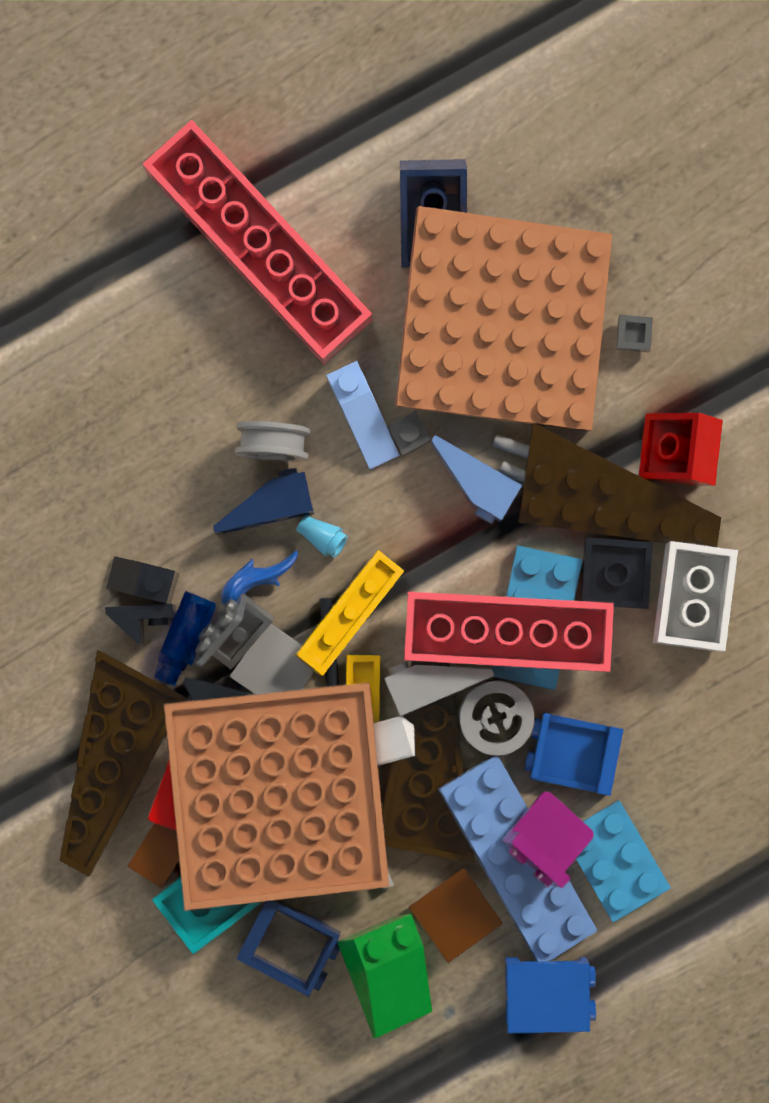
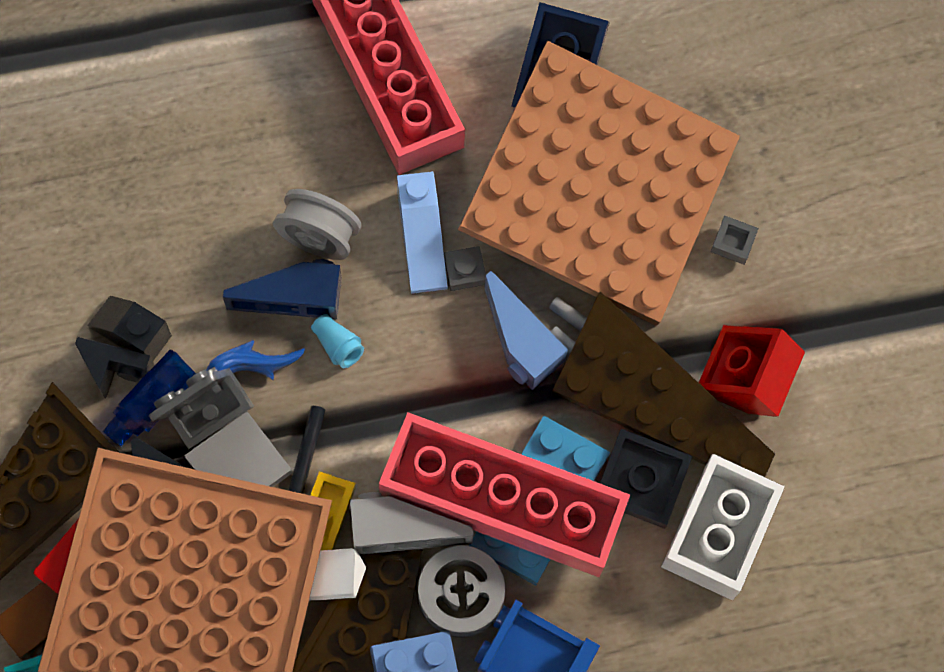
camera: 10 degrees right, 15 degrees down
yellow plate [295,550,404,676] -> none

